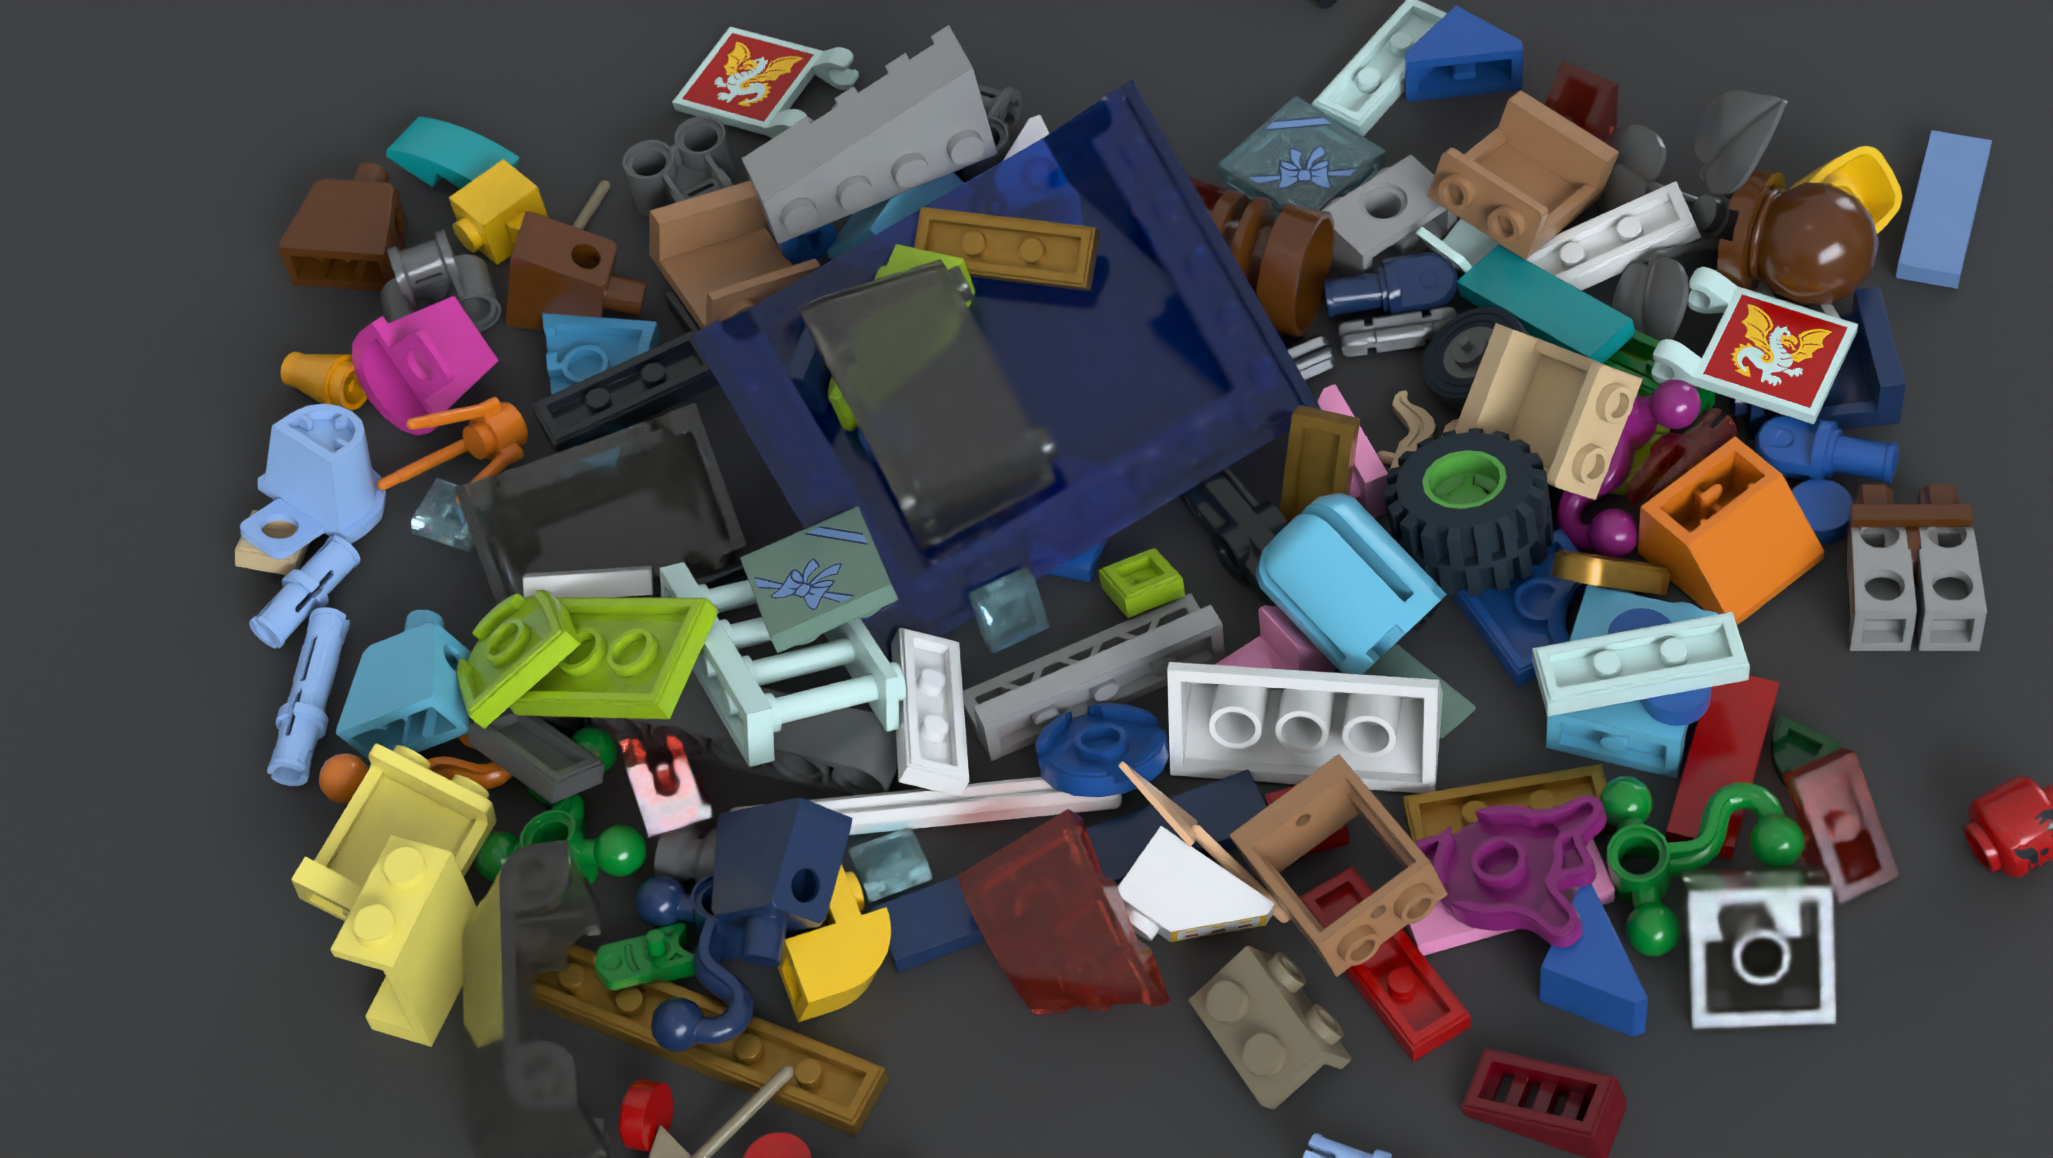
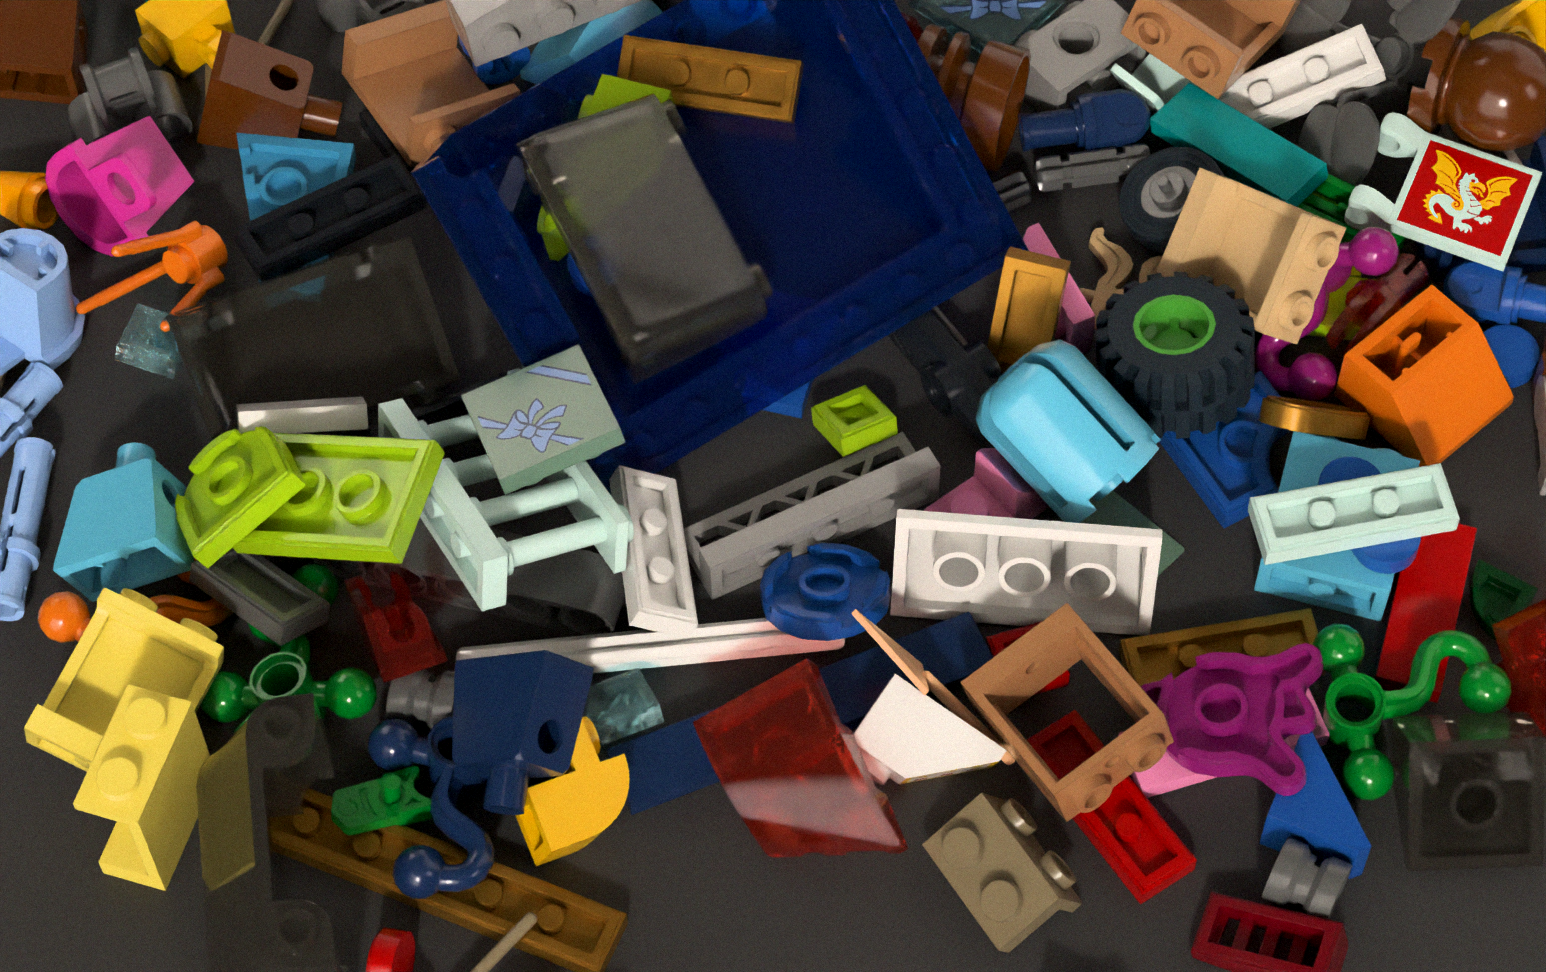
camera: 10 degrees left, 5 degrees up
clear light blue tile [968,567,1050,654] -> none
none -> dark grey wheel [1262,836,1353,919]

